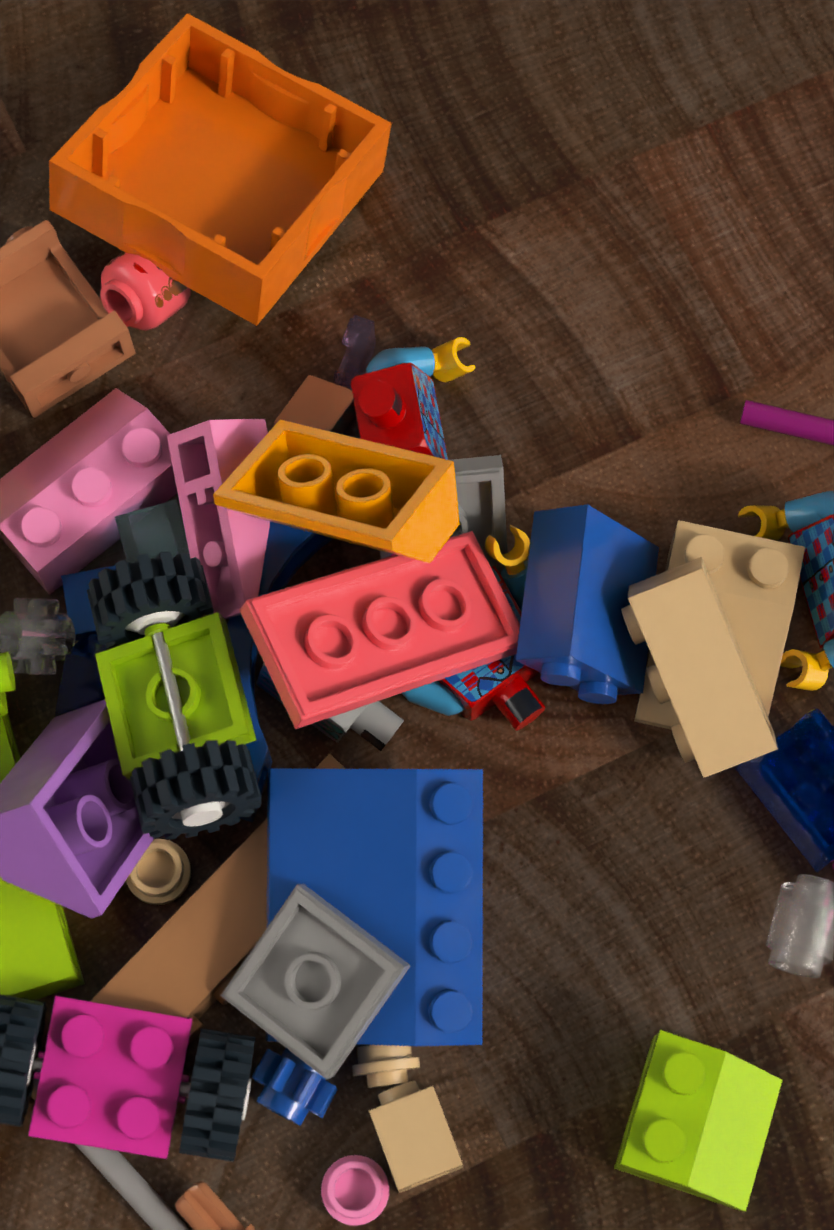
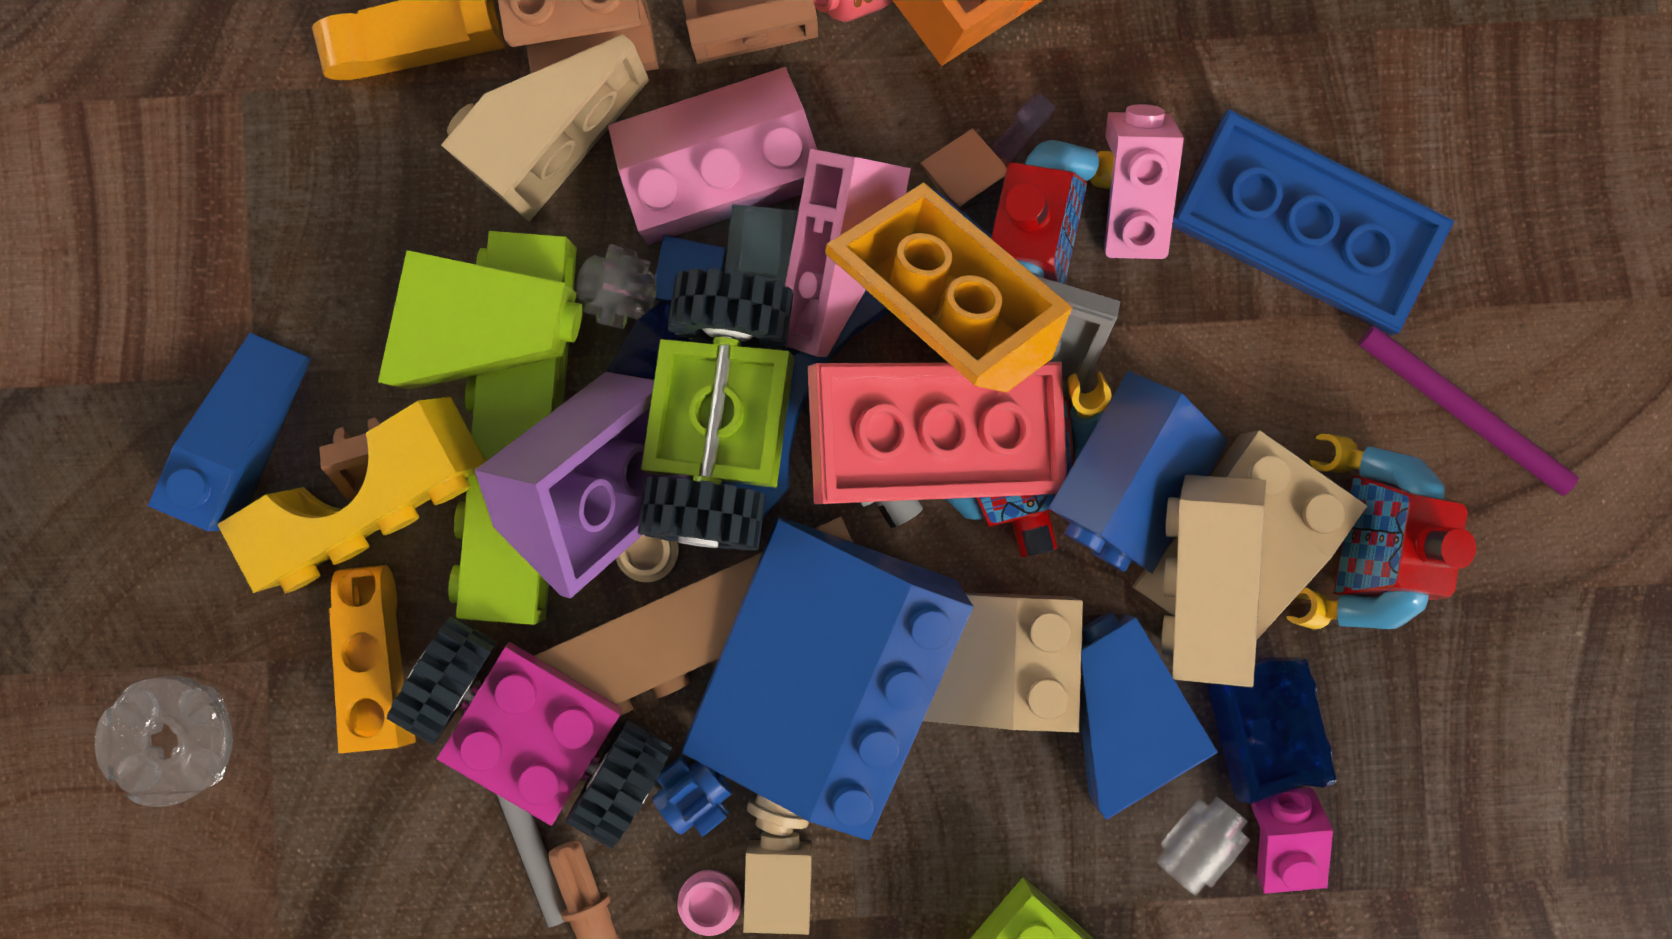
camera: 25 degrees right, 15 degrees up
light grey tile [220,884,411,1080] -> none
none -> tan slope [923,592,1083,732]
none -> blue slope [1079,611,1218,820]
none -> bright pink bracket [1104,104,1184,259]
none -> blue tile [1172,109,1454,336]

